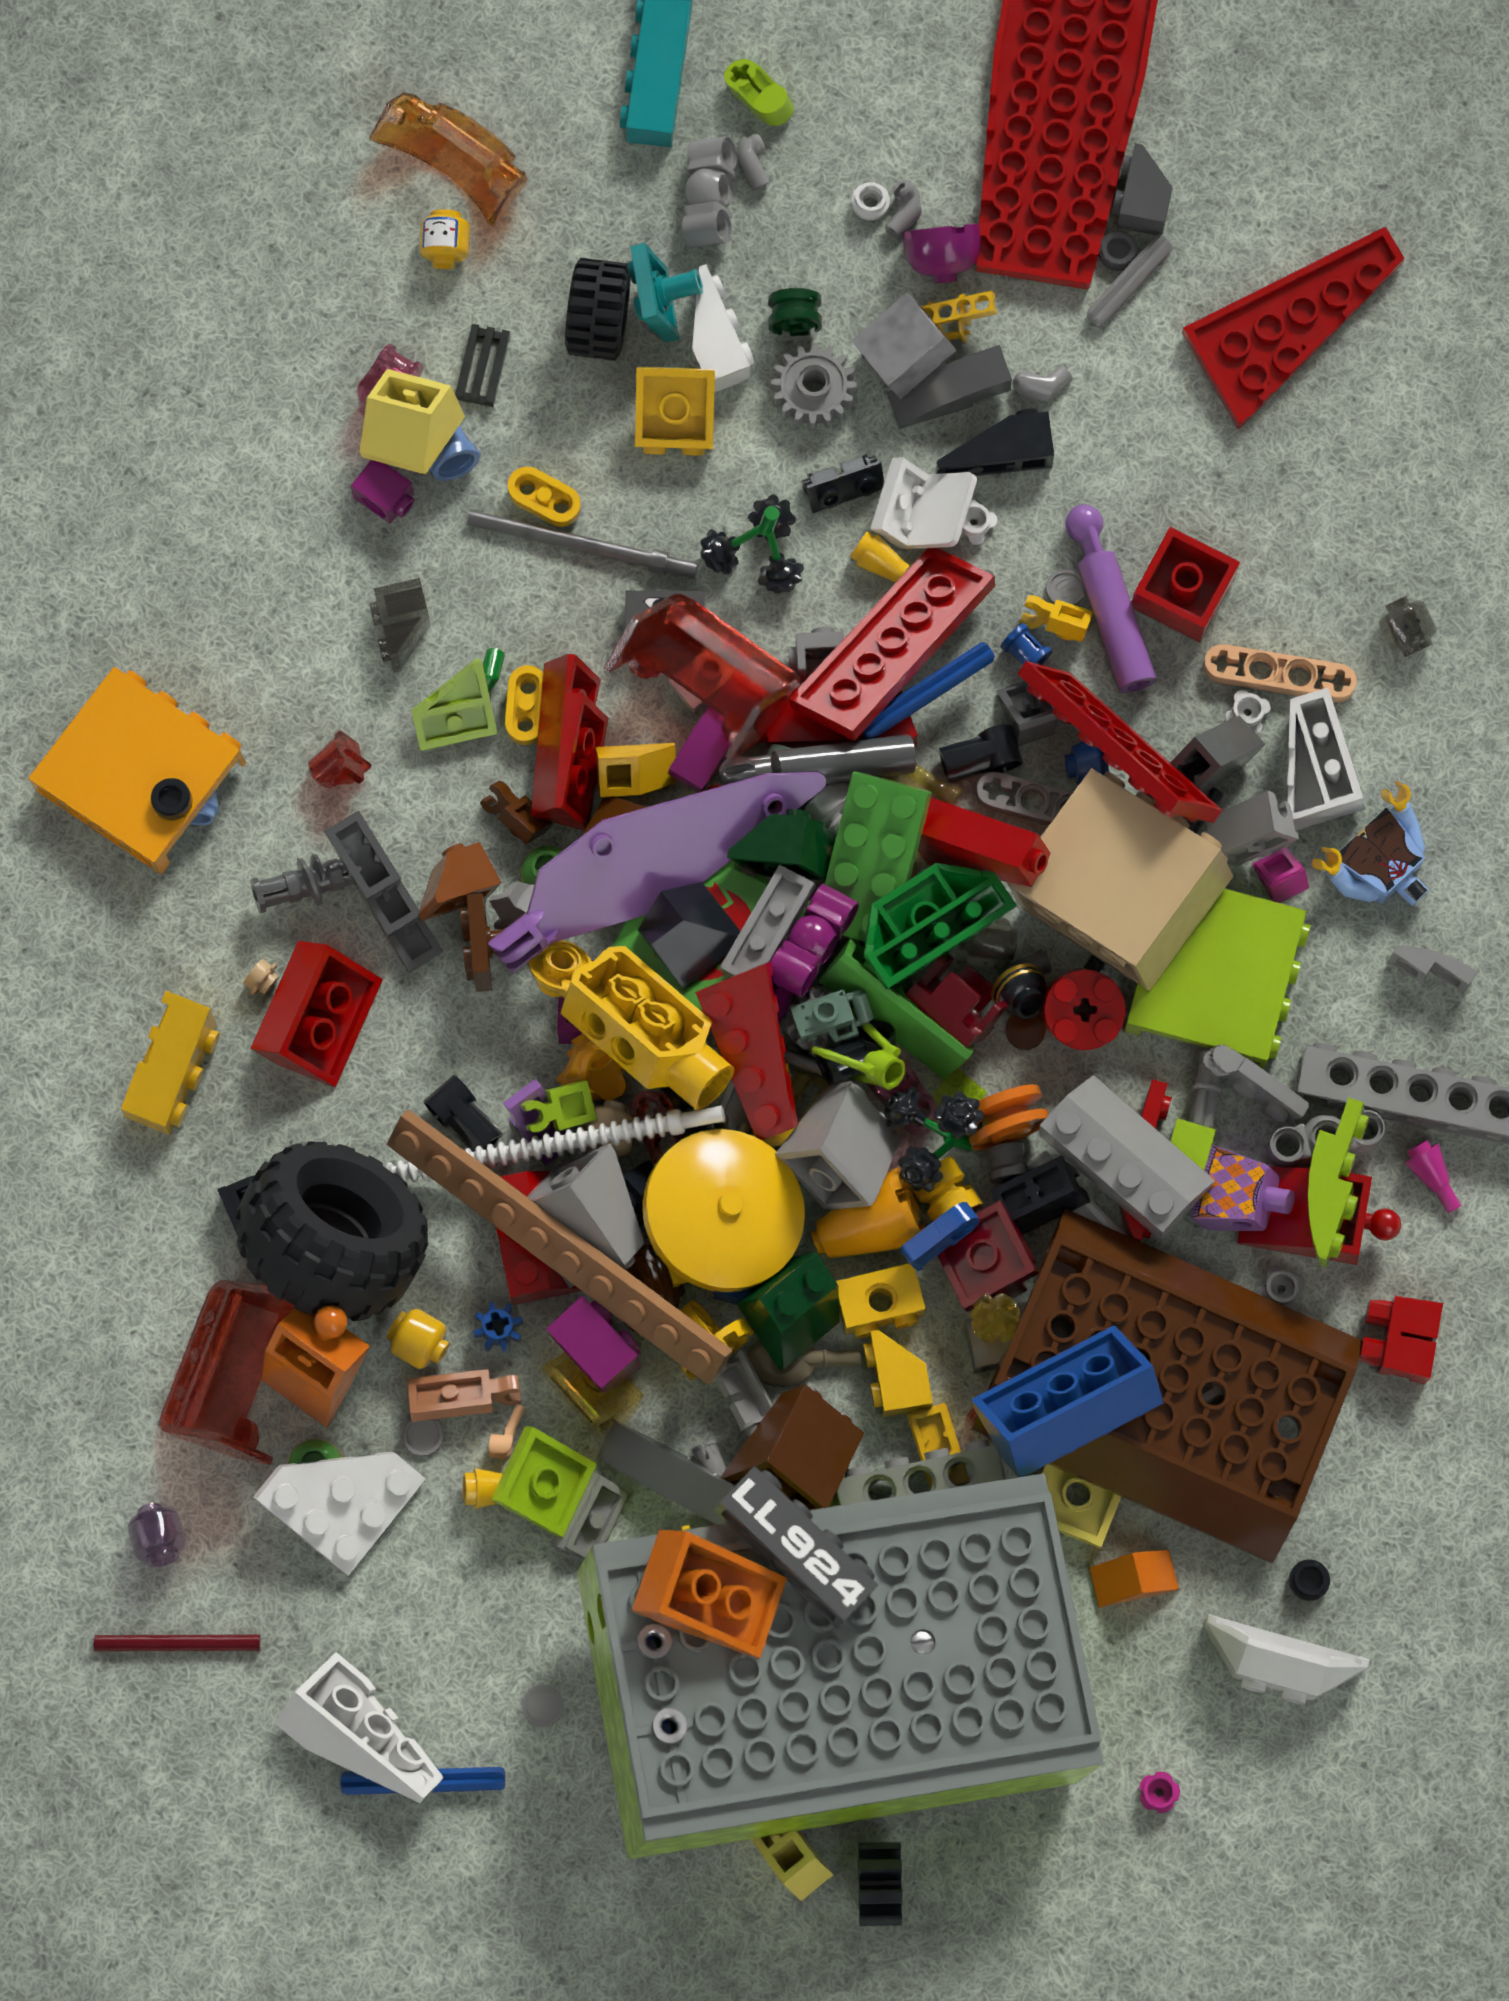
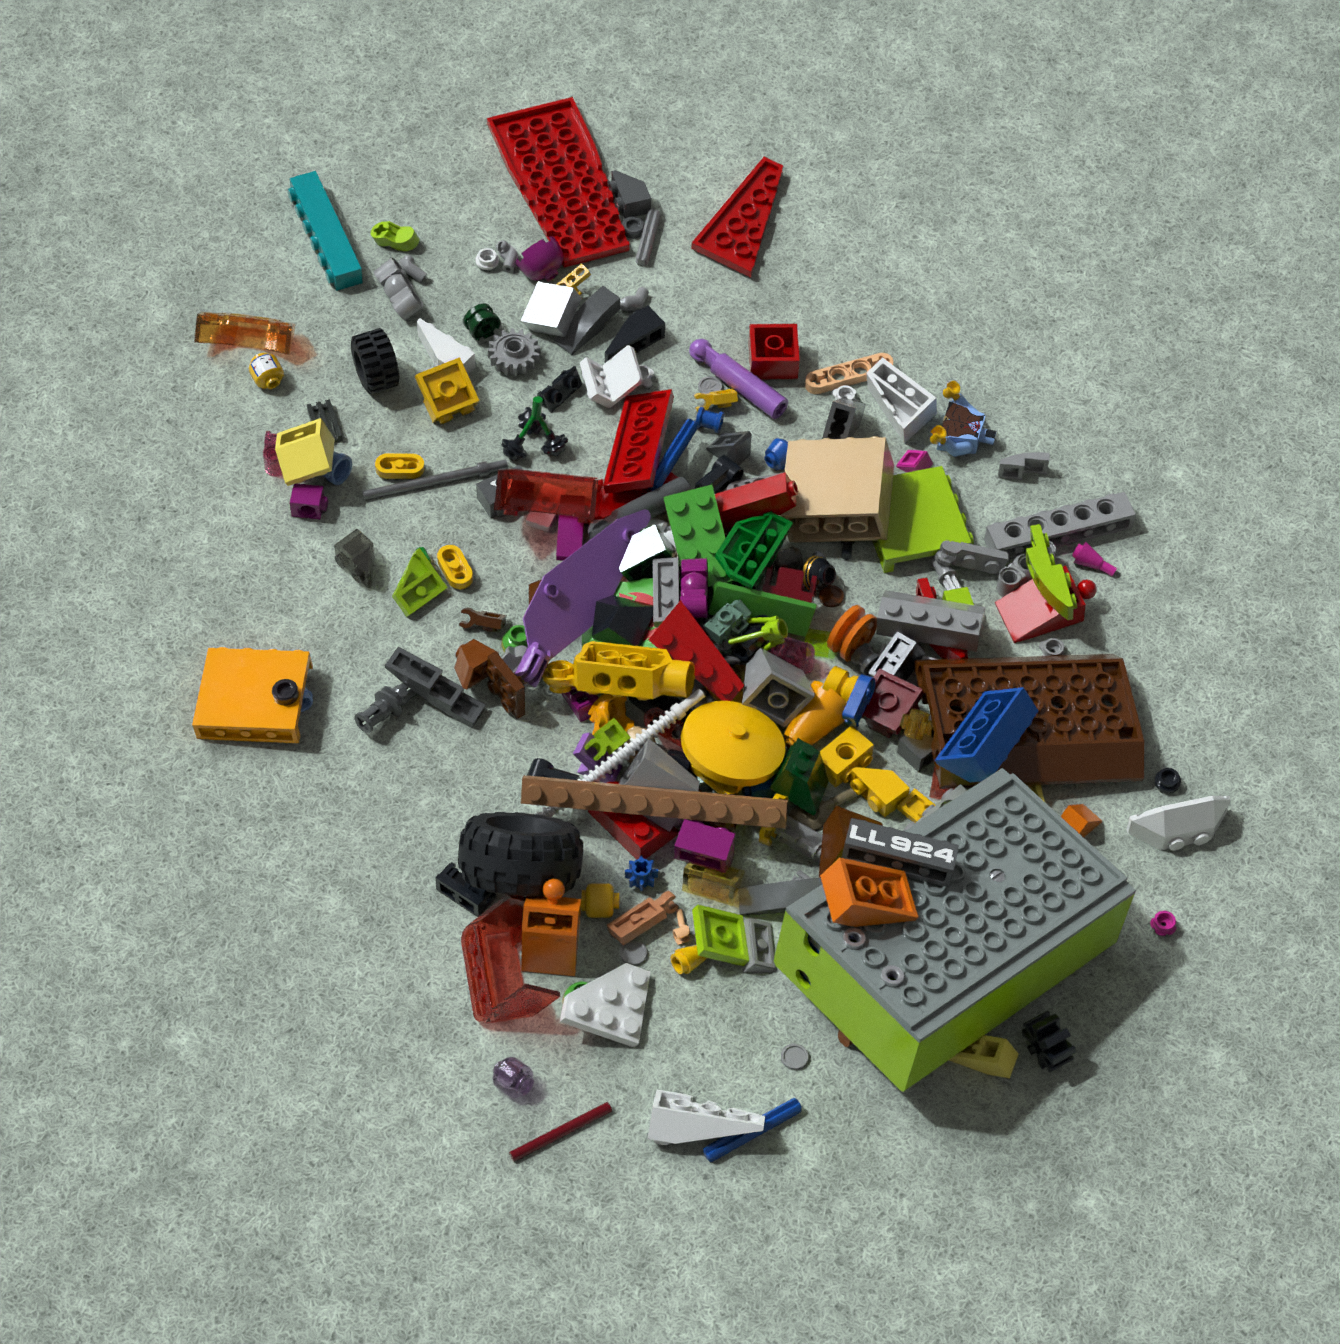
camera: 30 degrees left, 20 degrees down
yellow wedge [121,990,220,1135] -> none
tan plate [243,959,279,996] -> none
red slope [250,940,383,1088] -> none
clear red piece [308,730,372,788] -> none
red slope [531,654,609,830] -> none
yellow slope [596,743,677,797] -> none
teal plate [628,243,703,342] -> none
light grey bracket [788,627,844,682] -> none
yellow cone [849,531,910,583] -> none
black plant [883,1086,984,1192] -> none
red plate [1017,661,1223,823] -> none
red brick [1041,968,1126,1051] -> none
medium lavender torso [1191,1145,1295,1231] -> none
light grey hinge [1206,791,1299,866] -> none
red hips [1358,1295,1443,1385] -> none
clear smoke head [1379,596,1437,657] -> none

